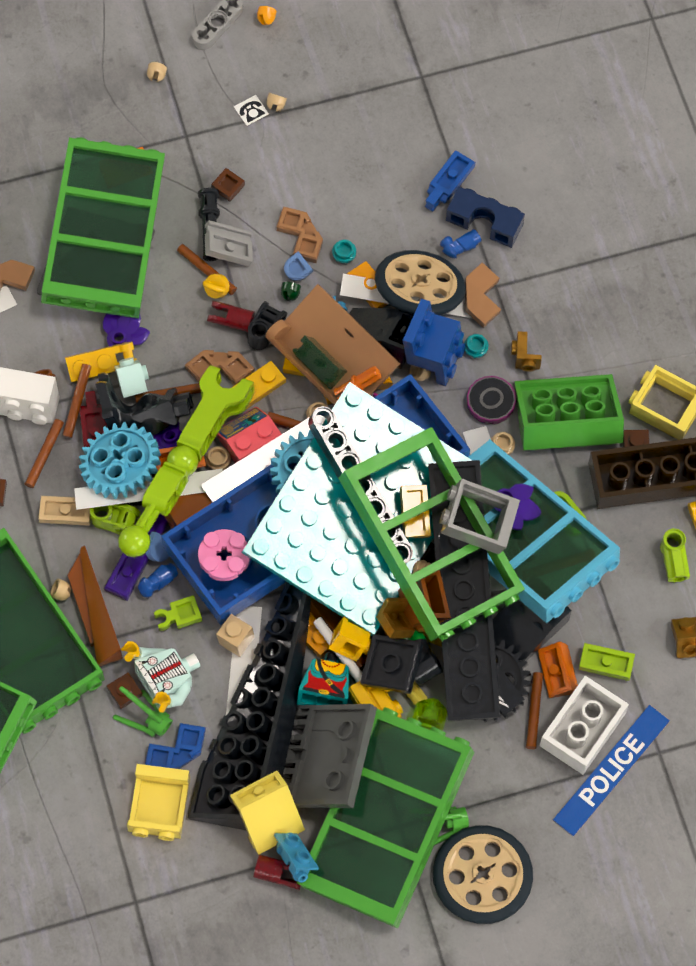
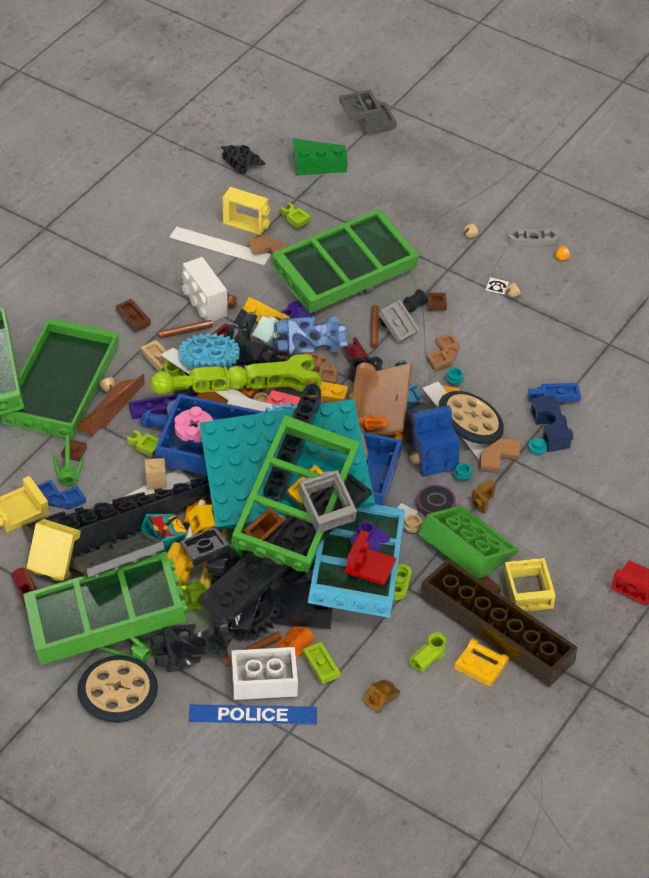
camera: 50 degrees right, 20 degrees down
dark orange bar [63,364,92,438] -> none
torso [121,641,200,713] -> none
yellow tile [202,274,230,298] -> none
dark azure hinge [274,833,319,883] -> none
medium blue tile [284,251,313,281] -> none
clear green hinge [293,335,347,390] -> none
pearl gold bracket [376,598,415,639] -> none
blue arm [440,229,482,258] -> none
none -> black hips [150,618,233,672]
none -> medium blue hips [274,316,348,355]
none -> red bracket [345,530,396,585]
none -> teal plate [528,438,548,455]

